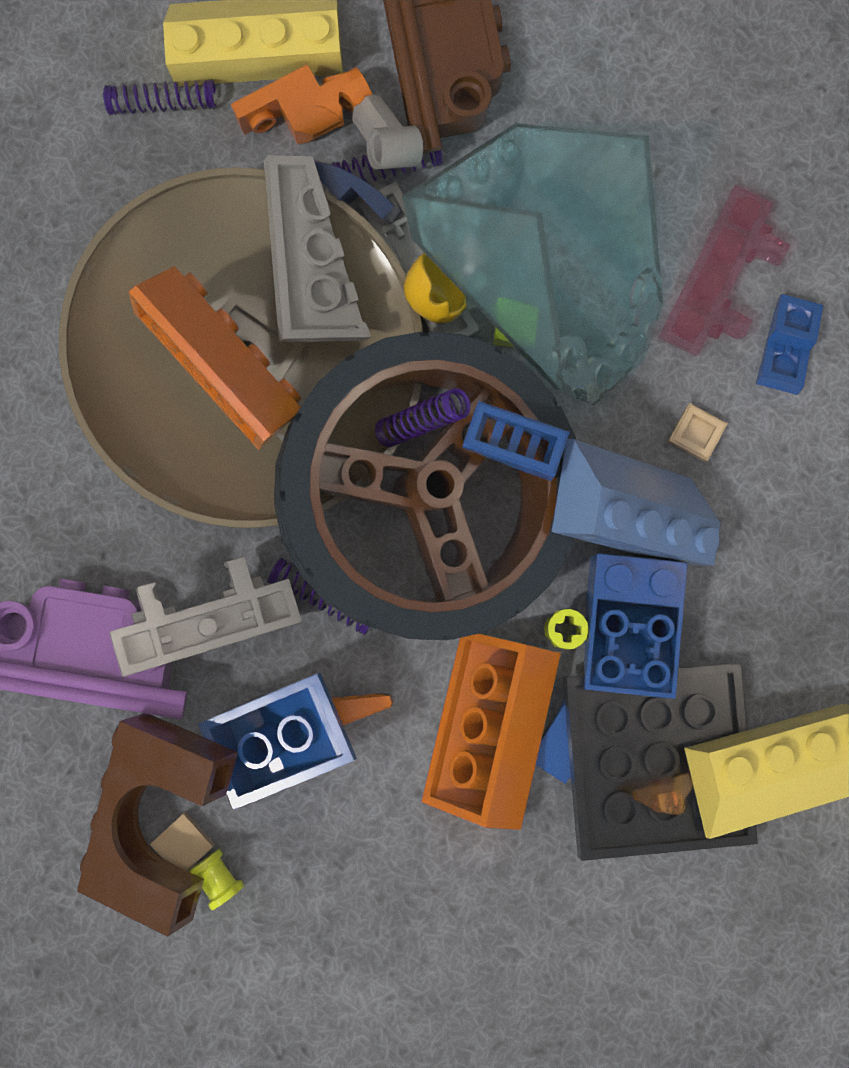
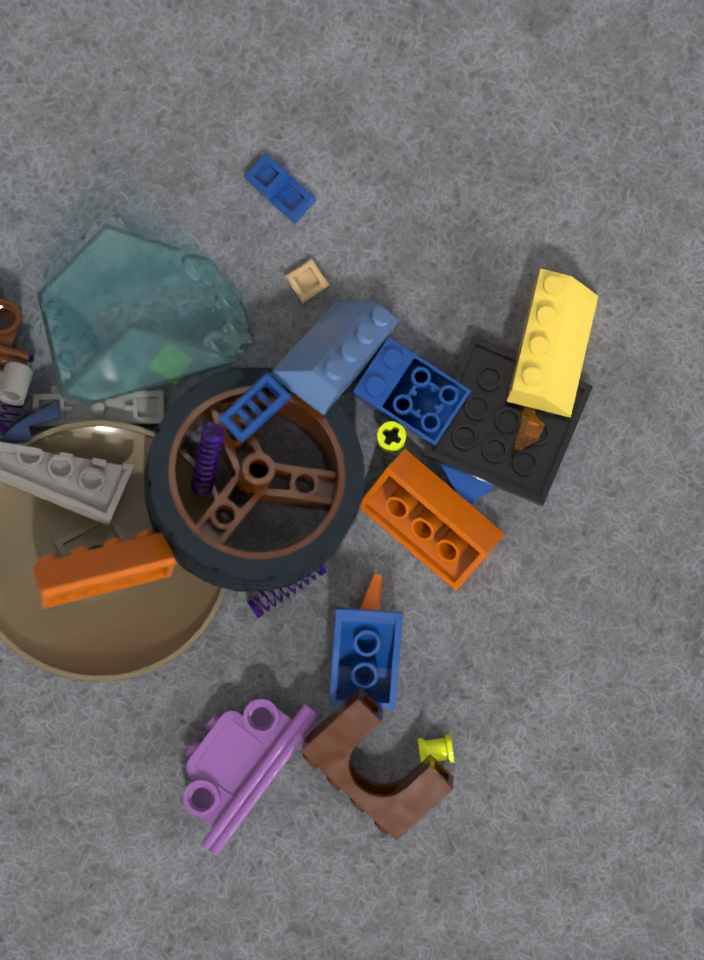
camera: 60 degrees left, 0 degrees up
light grey hinge [109,557,302,677] -> none
tan tile [150,812,215,871] -> none
yellow hair [404,251,467,324] -> none
clear pink hinge [658,185,790,356] -> none

